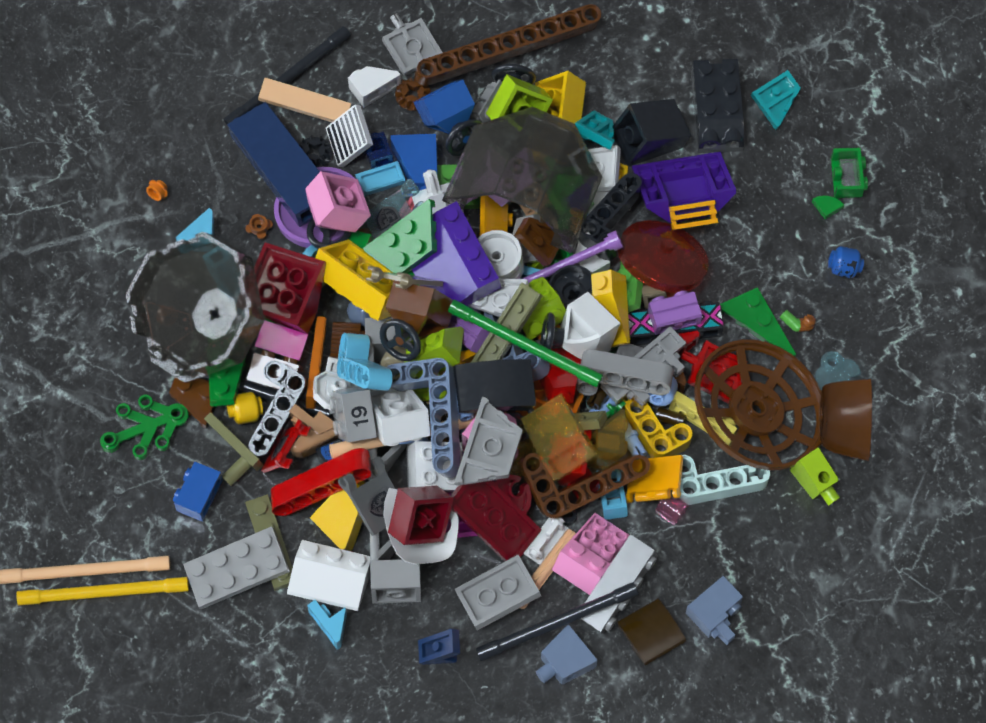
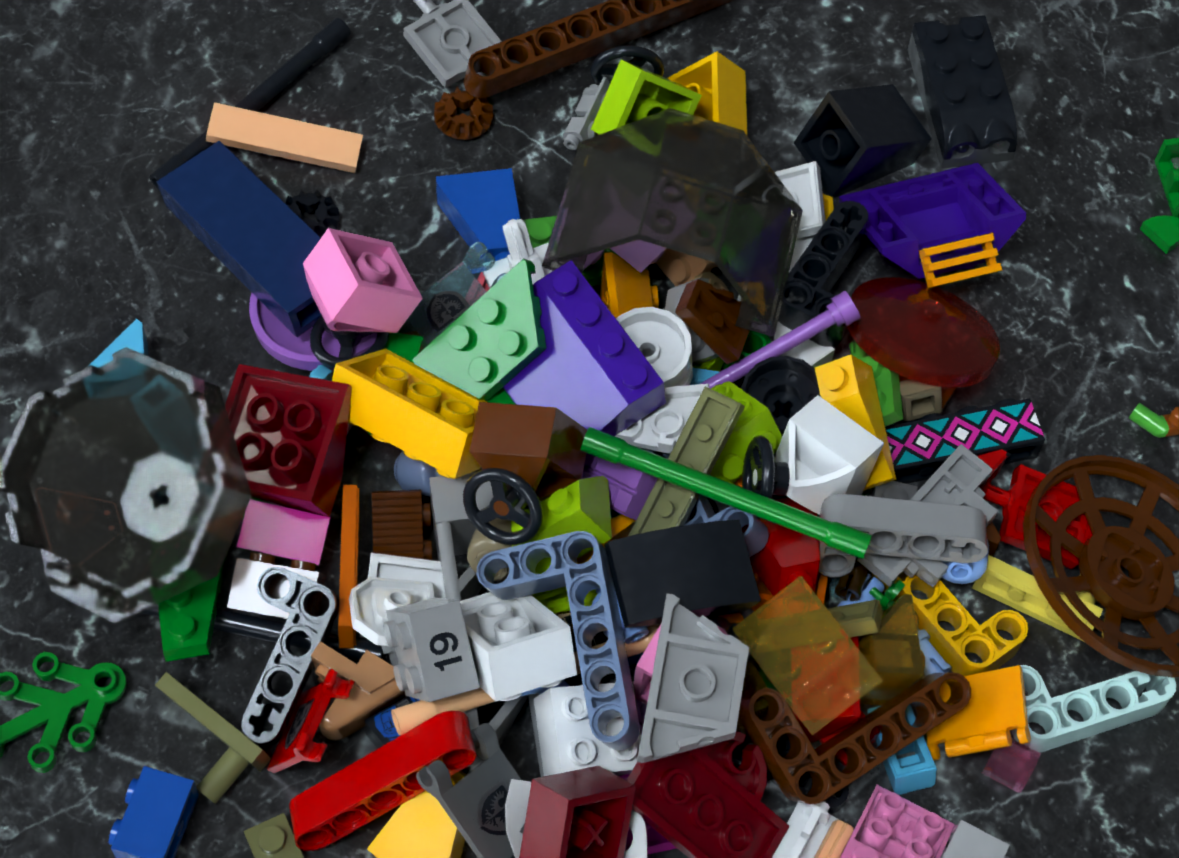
camera: 10 degrees left, 5 degrees down
orange plate [146,180,168,201] -> none
reddish brown wing [169,372,215,429] -> none
yellow head [227,392,263,425] -> none
dark orange plate [246,214,273,239] -> none
tile [326,105,373,167] -> none
medium azure beam [337,333,392,391] -> none
white slope [348,66,401,107] -> none
medium azure tile [355,161,406,196] -> none
clear blue brick [365,131,393,169] -> none
dark tan flag [366,266,443,289] -> none
blue piece [413,80,486,157] -> none
teal wing [573,110,614,150] -> none
medium lavender brick [648,291,702,335] -> none
dark brown pin [656,407,686,426] -> none
green wing [720,287,796,357] -> none
teal wing [750,70,801,130] -> none

